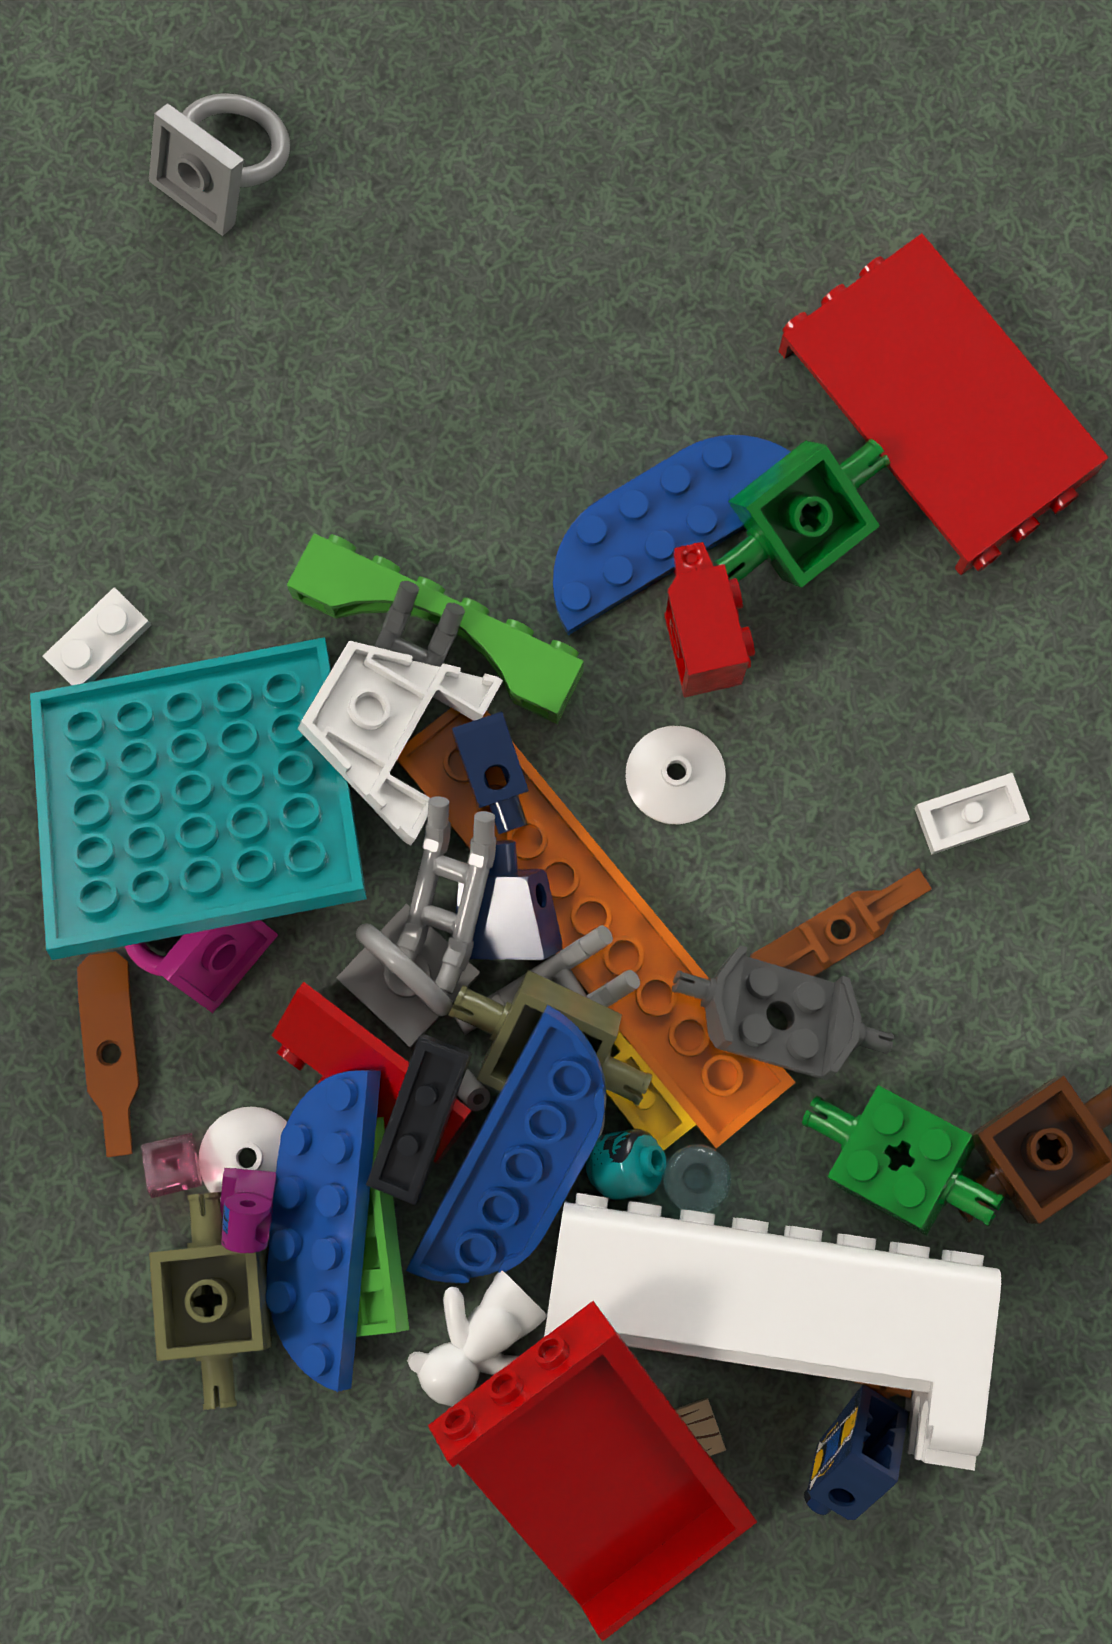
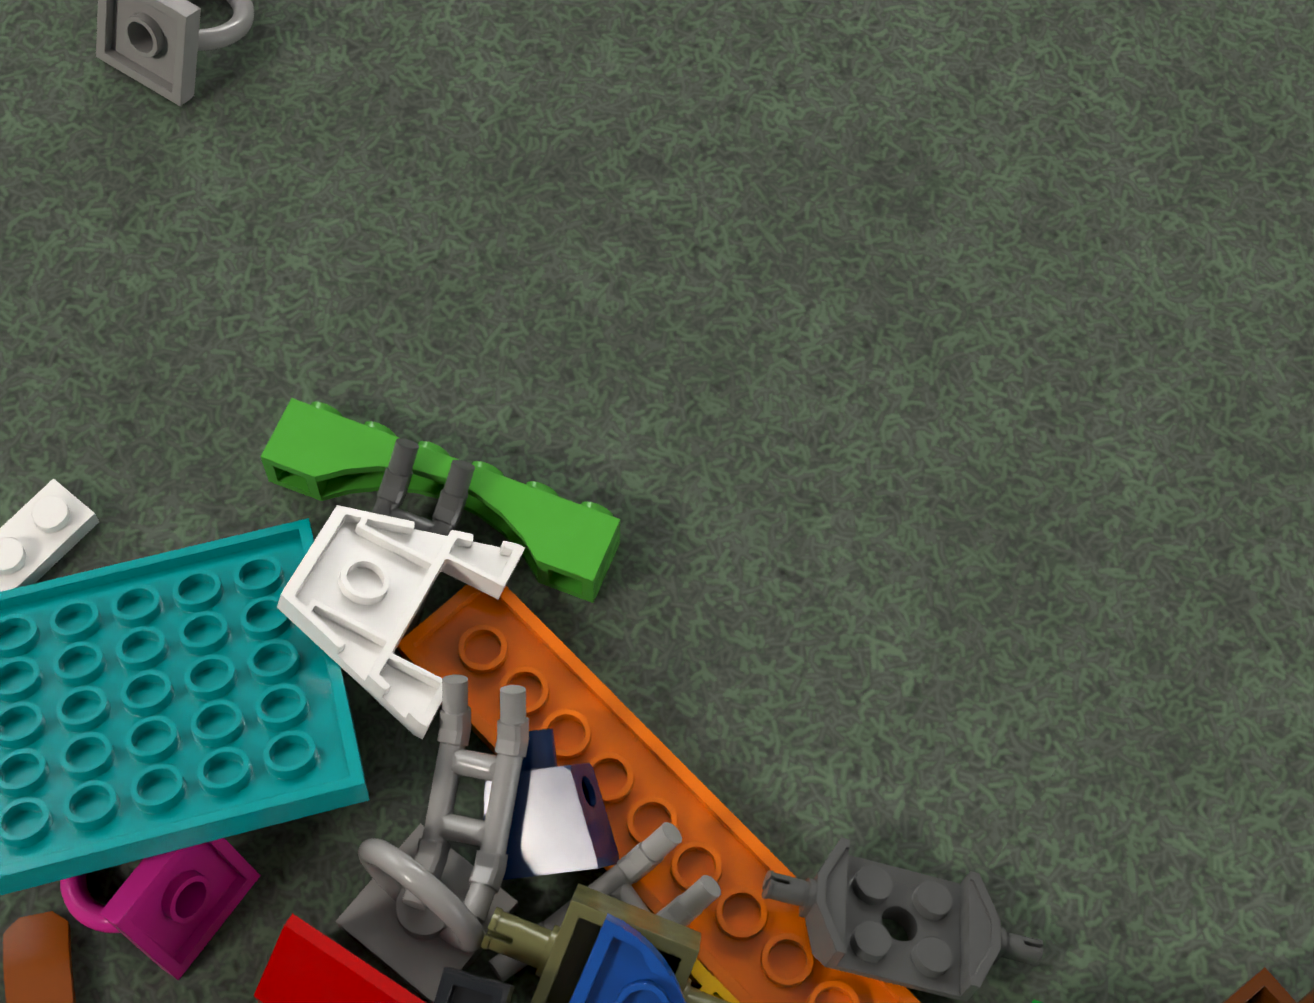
camera: 10 degrees left, 15 degrees down
dark blue torso [452,711,529,834] -> none
blue plate [553,435,791,635] -> none
white dish [625,726,726,825] -> none
red hinge [664,542,755,698] -> none
green brick [713,439,890,588] -> none
dark orange piece [750,868,932,976] -> none
red panel [779,233,1109,575] -> none
white plate [914,773,1030,855] -> none

